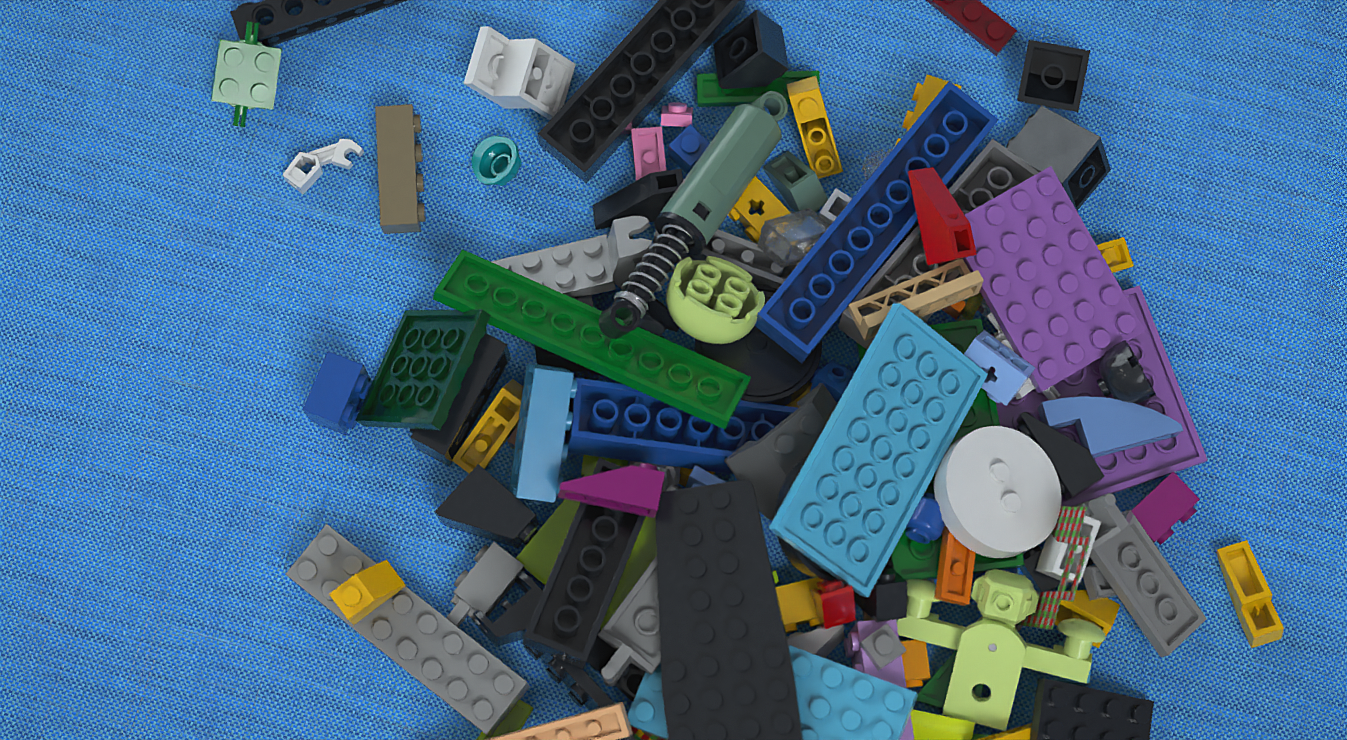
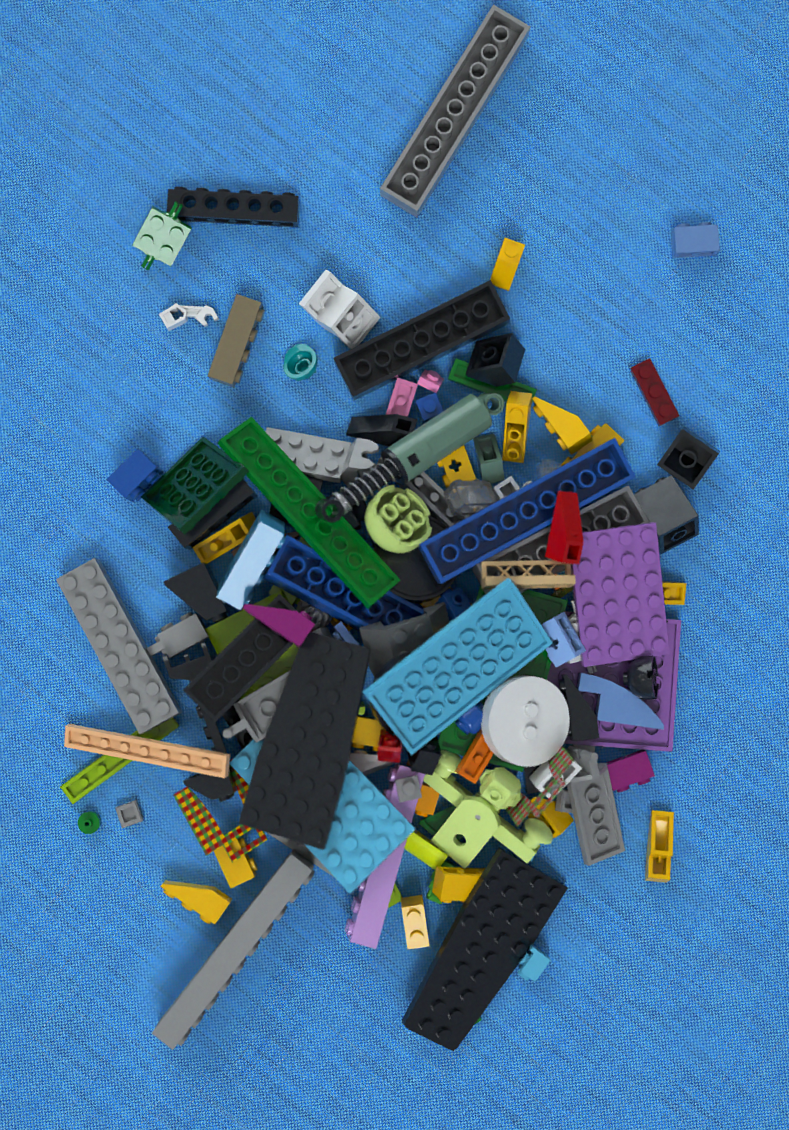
camera: 25 degrees right, 10 degrees up
yellow slope [329,559,406,625] -> none
none -> yellow slope [532,396,593,455]

